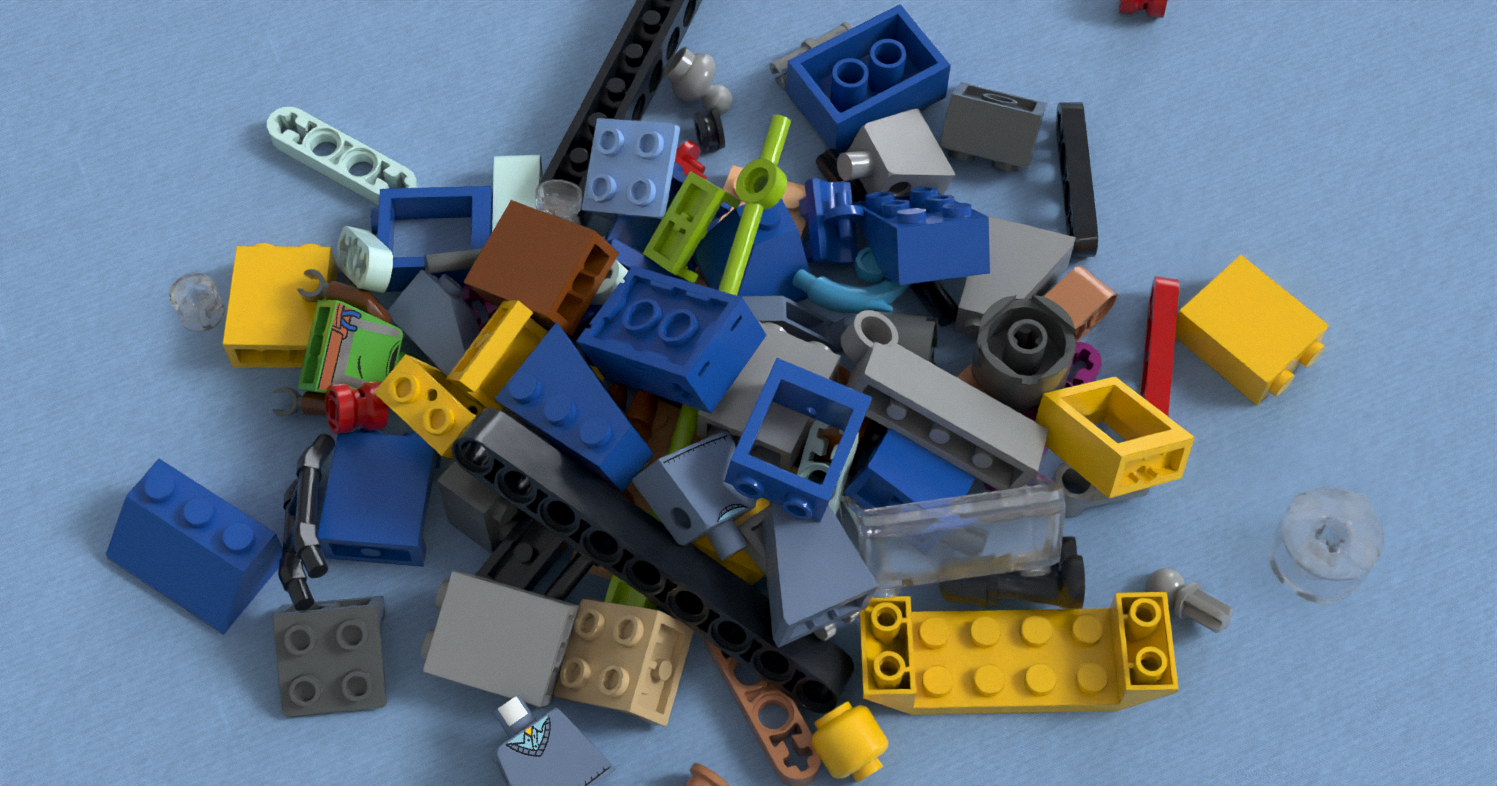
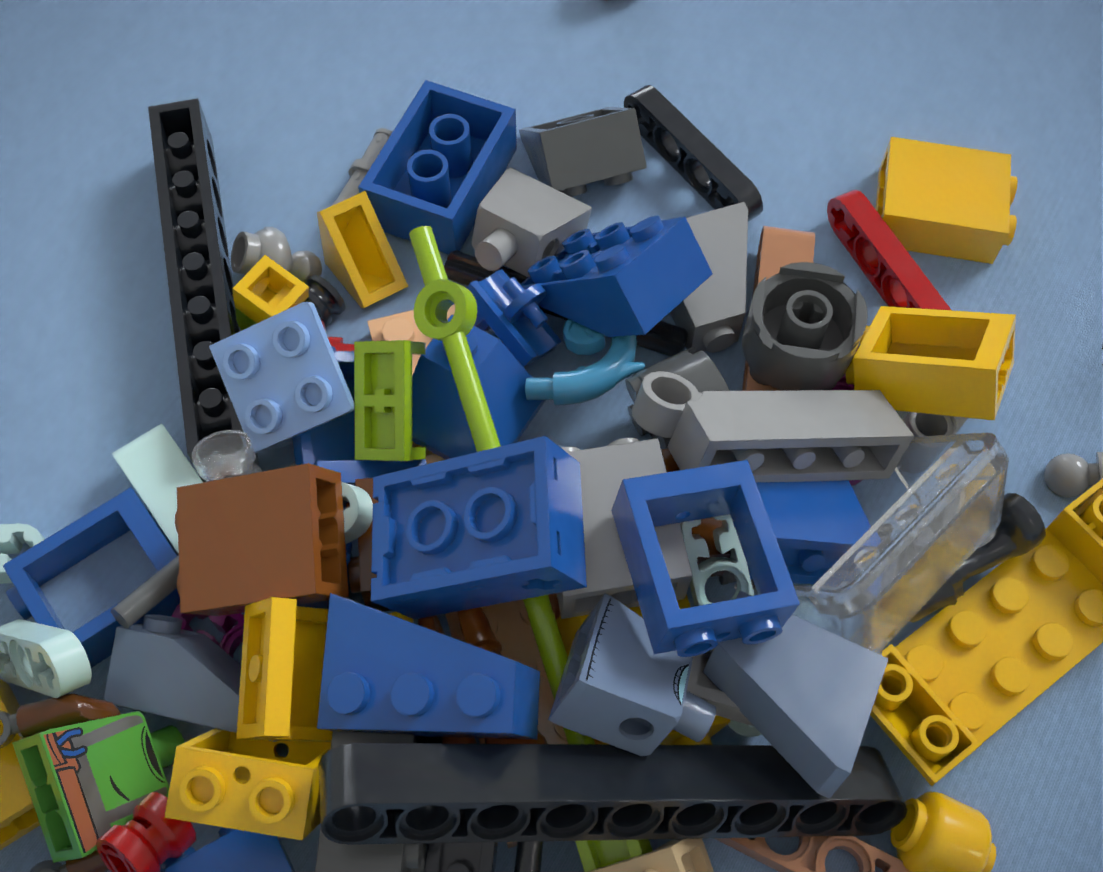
camera: 35 degrees left, 0 degrees up
sand blue piece [741,296,854,353] -> none
none -> yellow leg [232,255,309,330]
none -> yellow slope [317,191,408,308]

